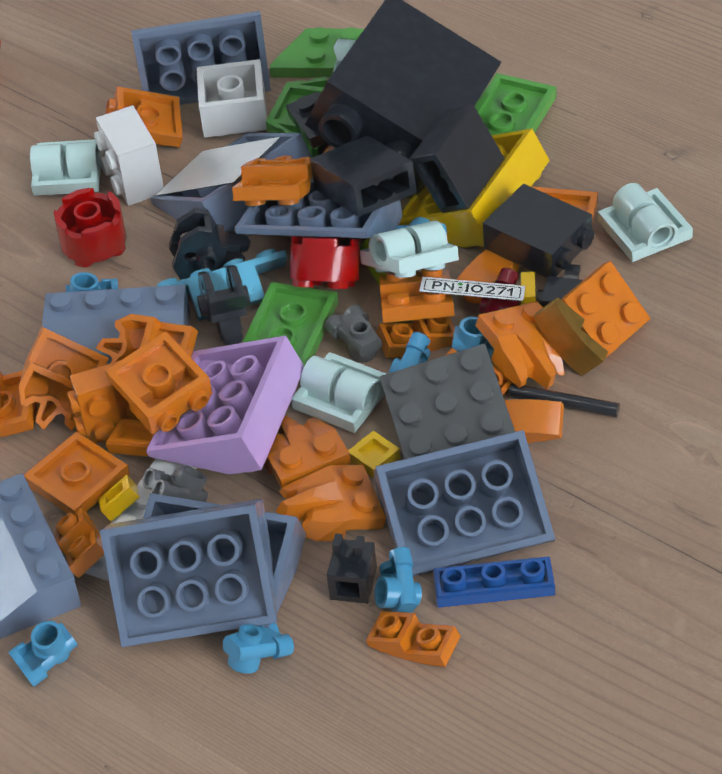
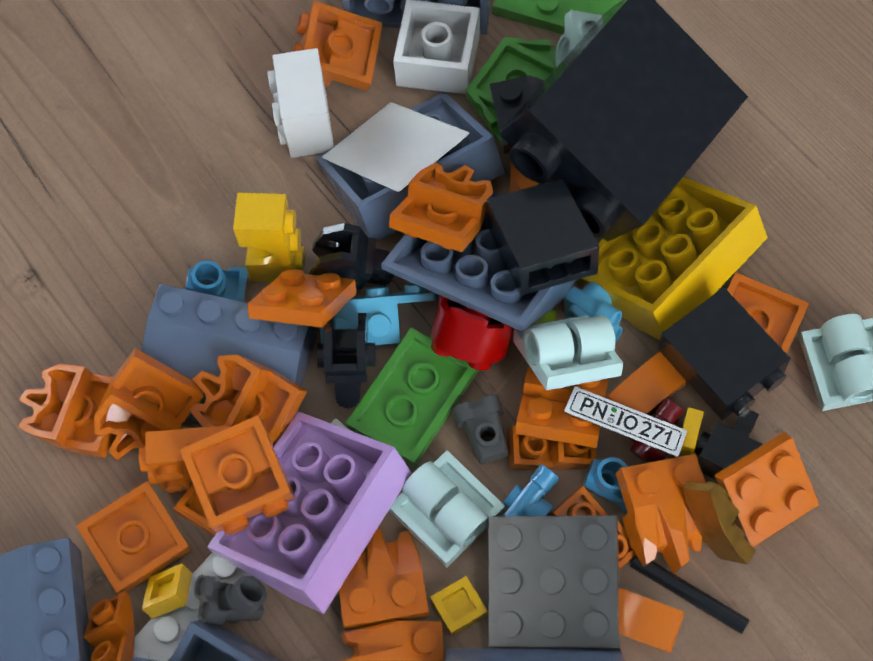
camera: 15 degrees right, 20 degrees up
light aqua plate [30,139,103,196] -> none
red brick [53,188,127,268] -> none
black brick [409,104,505,213] -> none
bright green plate [475,73,557,135] -> none
none -> yellow arch [233,192,306,282]
none -> orange plate [247,269,356,328]

